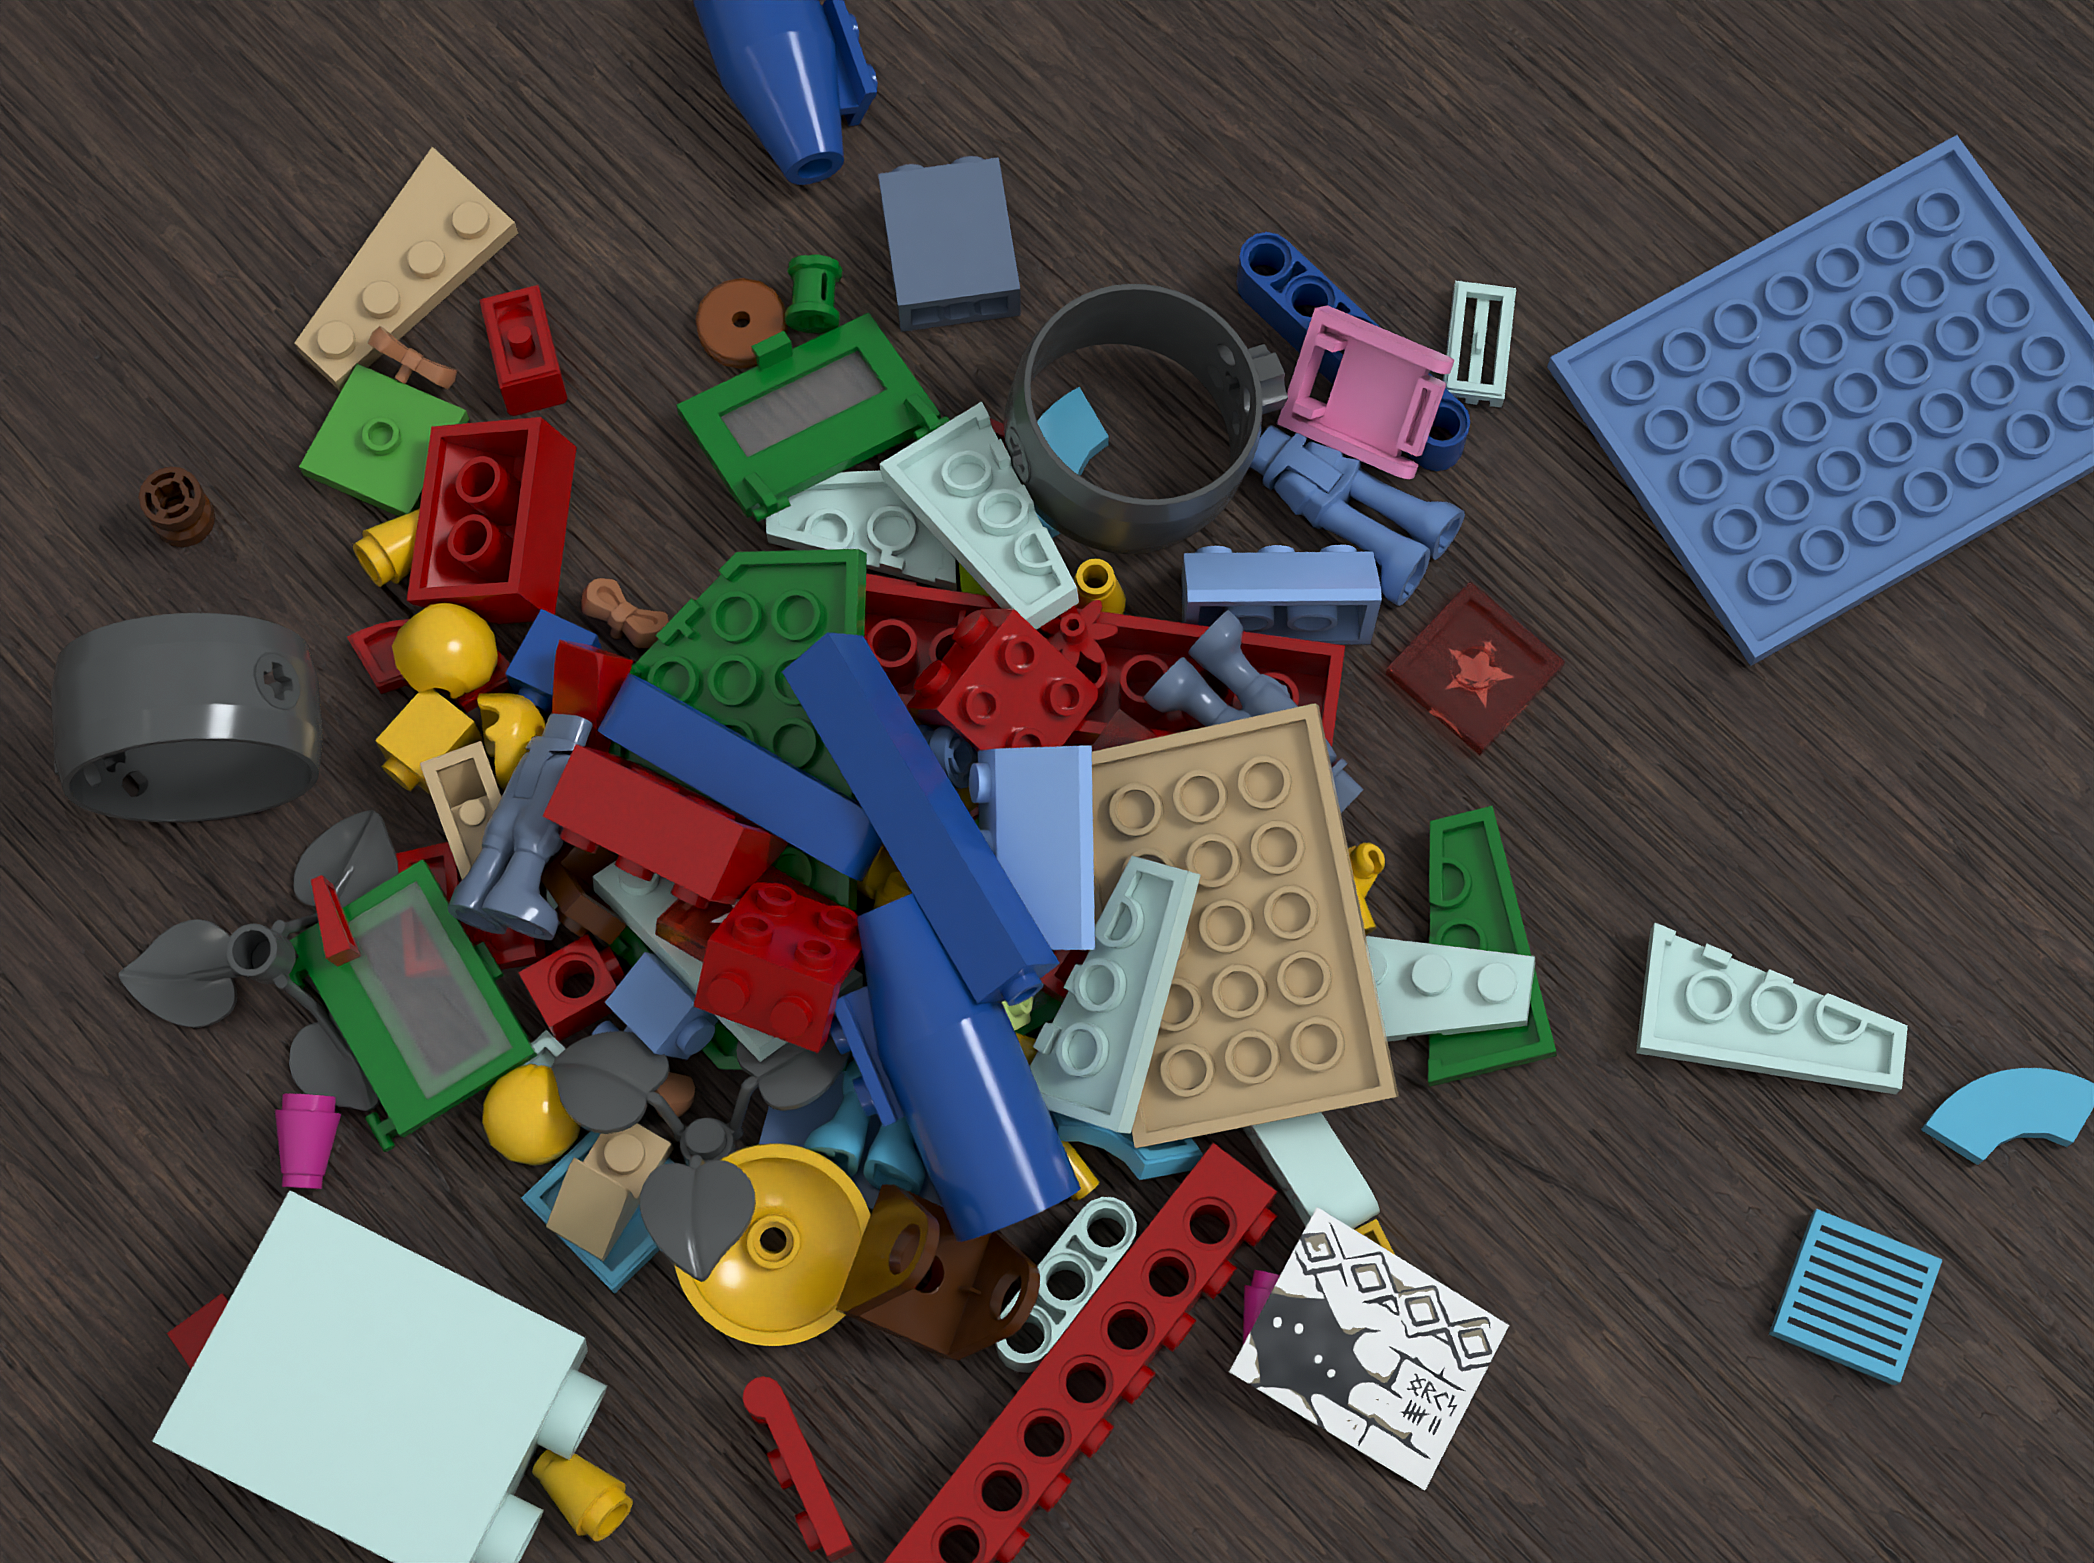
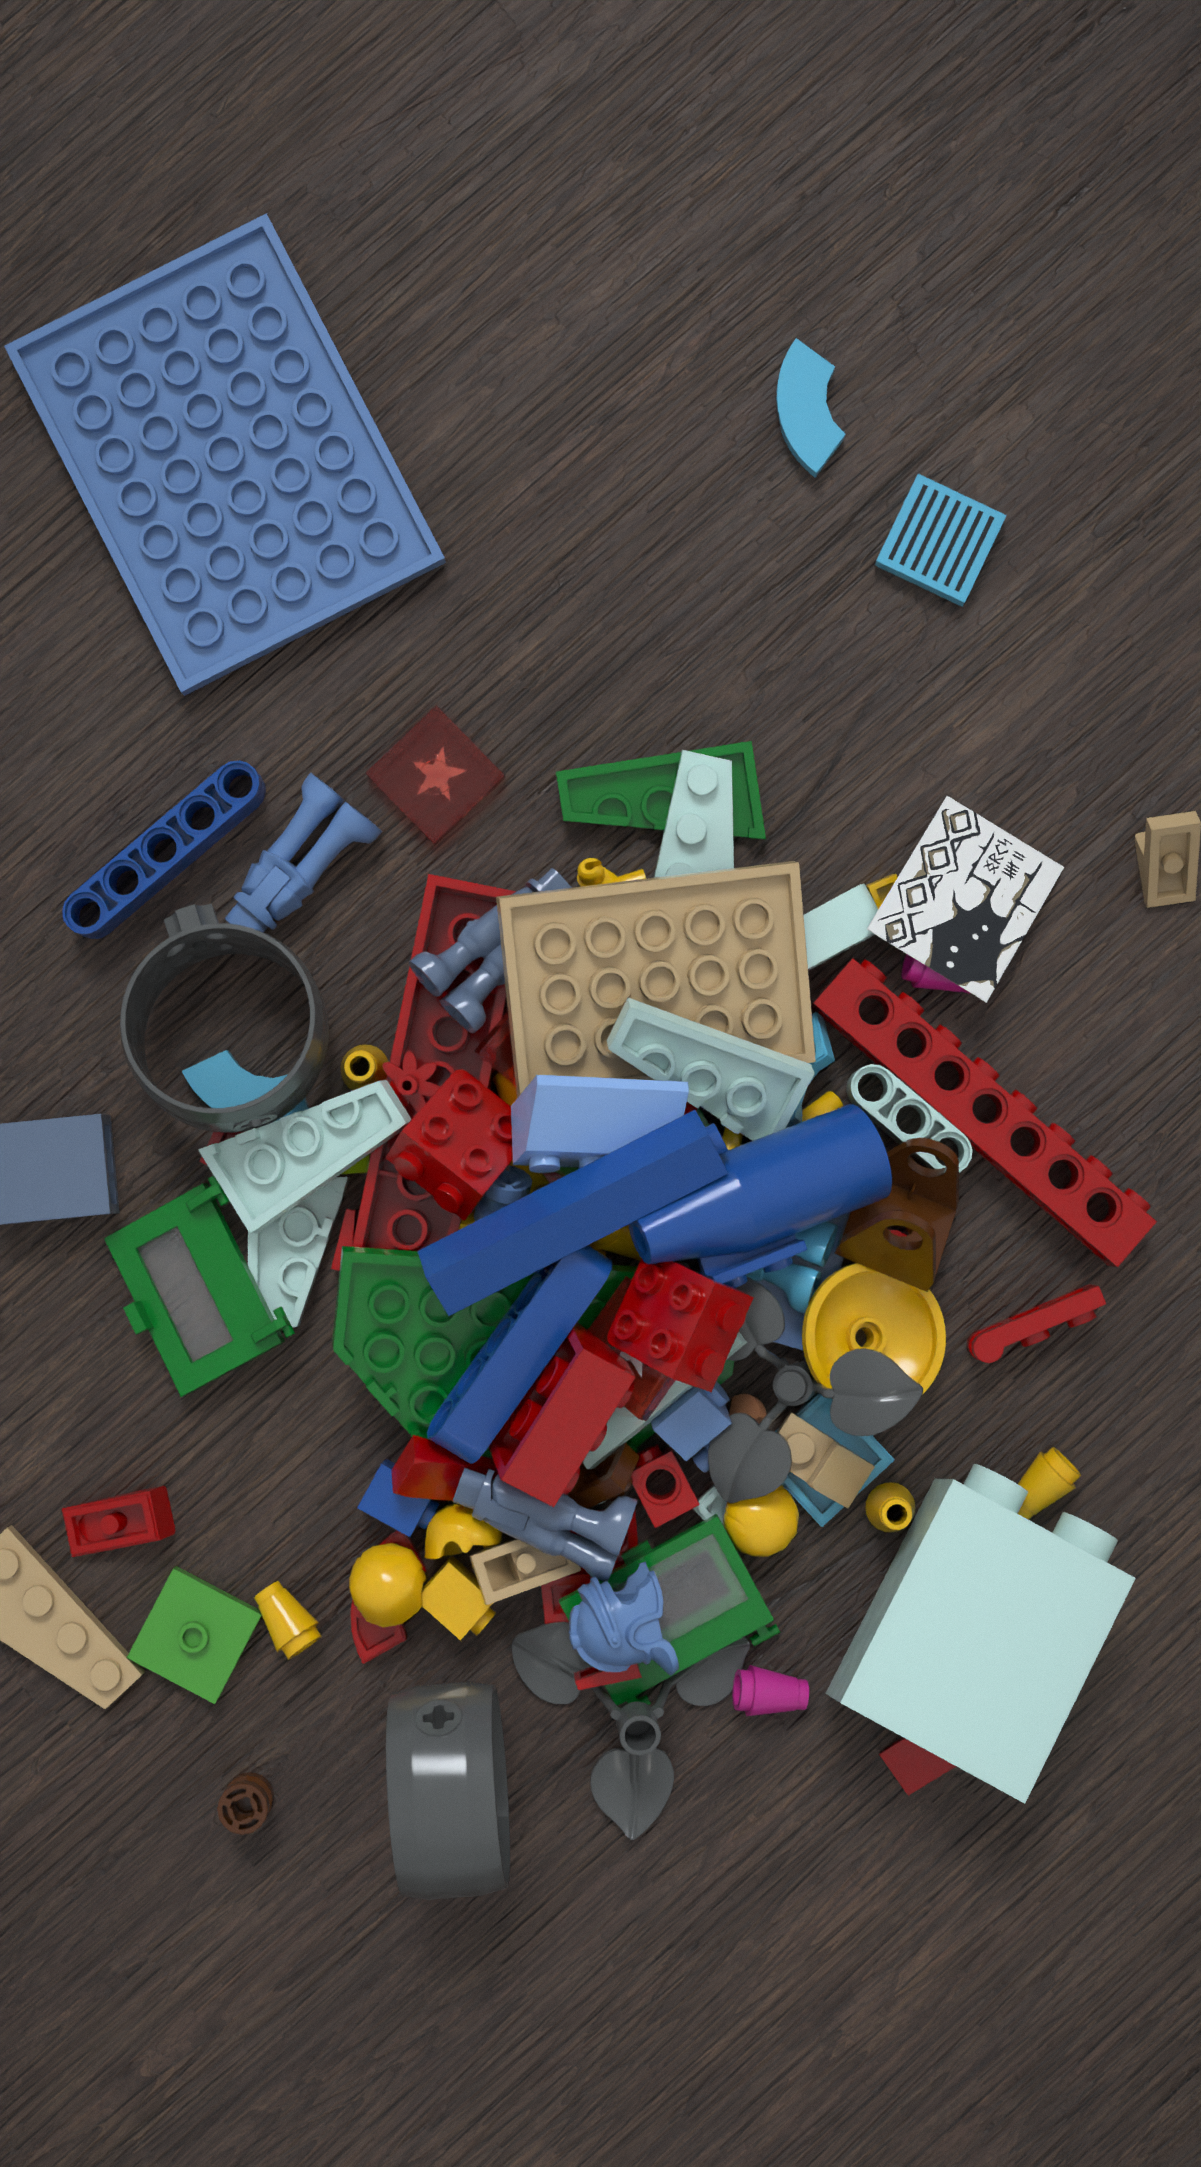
camera: 85 degrees left, 15 degrees up
nougat piece [368,326,457,389] -> none
red slope [407,417,577,624] -> none
nougat piece [581,578,669,648] -> none
dark orange piece [696,278,788,369] -> none
green bush [785,254,842,333] -> none
light blue slope [1181,545,1382,645] -> none
bright pink container [1277,305,1454,479] -> none
light aqua tile [1443,281,1516,408] -> none
light aqua wing [1636,923,1908,1095] -> none
none -> medium blue helmet [568,1562,679,1676]
none -> yellow cone [865,1482,915,1533]

